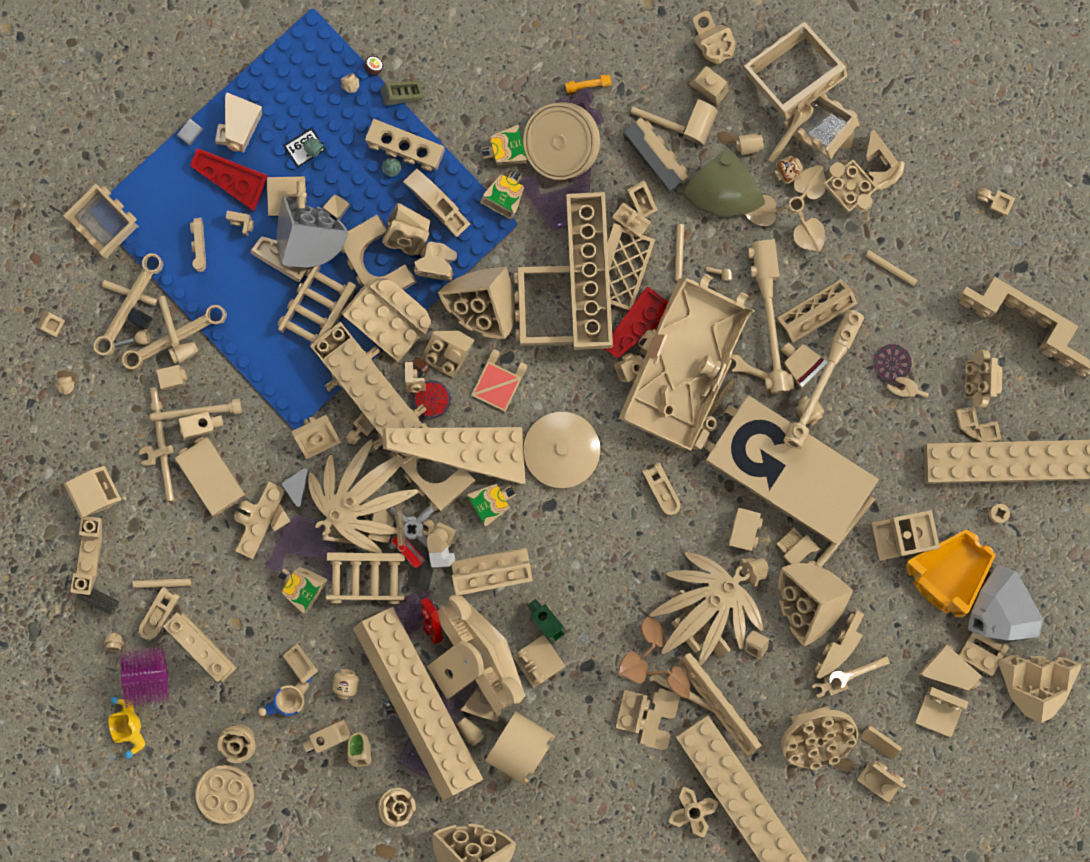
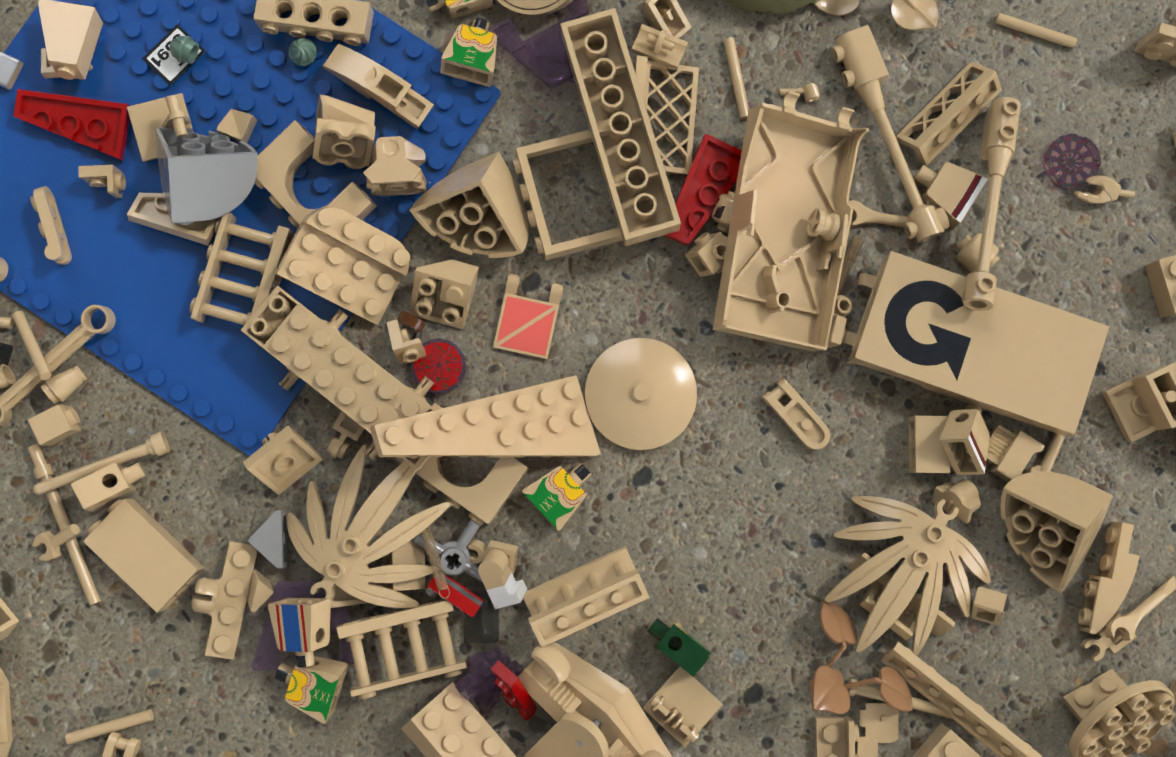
camera: 20 degrees left, 0 degrees up
none -> tan torso [268,598,331,667]
none -> tan torso [940,404,990,475]

